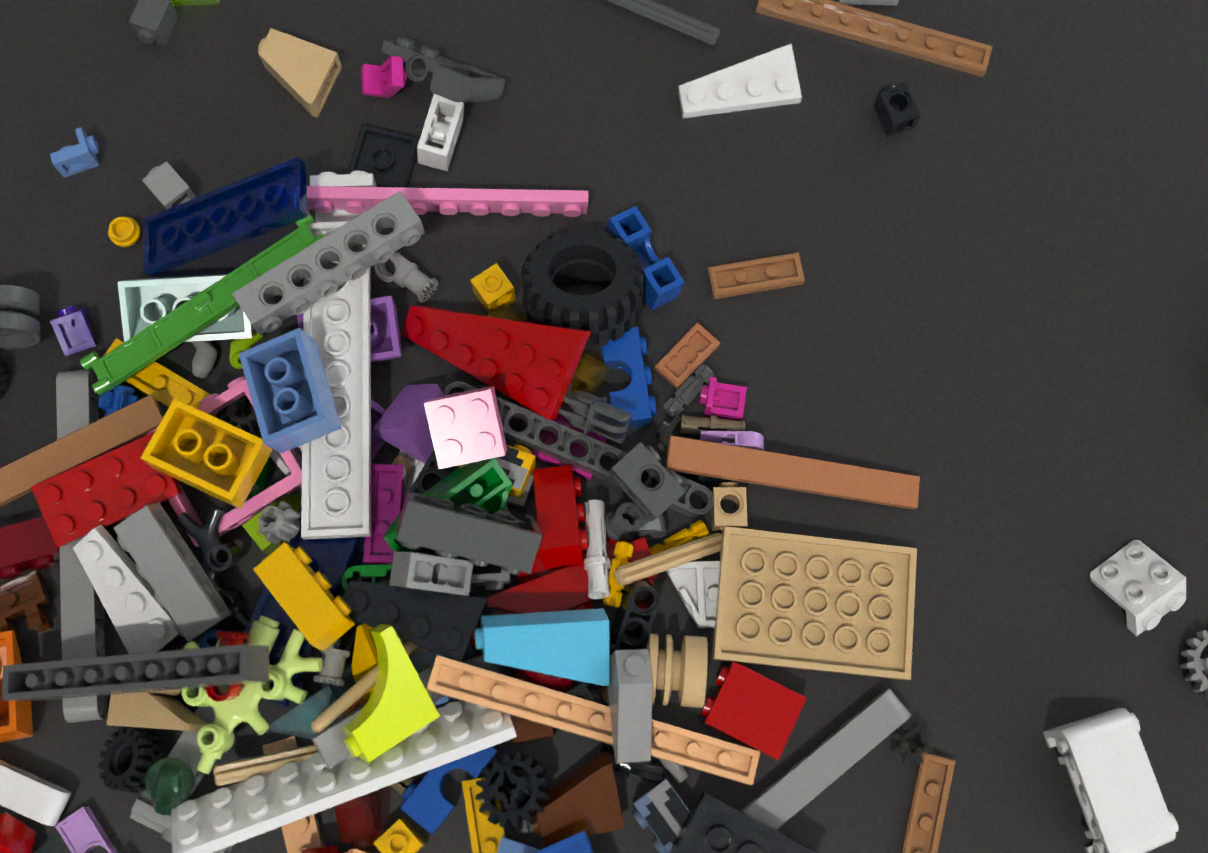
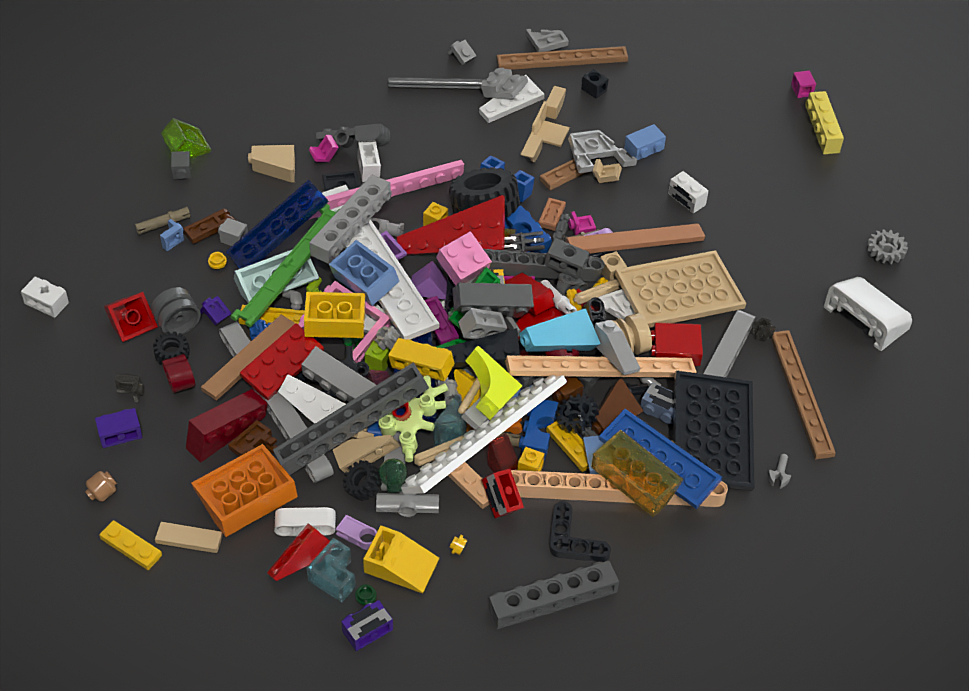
camera: 25 degrees left, 25 degrees down
white bracket [1090,540,1186,636] -> none
none -> dark tan pin [135,206,191,235]
none -> reddish brown plate [183,209,237,244]
none -> clear pink slope [369,370,390,385]
none -> light grey plate [481,68,528,99]
none -> tan piece [521,86,570,162]
none -> light grey wing [568,130,637,173]
none -> tan bracket [592,159,622,183]
none -> medium blue brick [624,124,666,160]
none -> white brick [668,171,709,213]

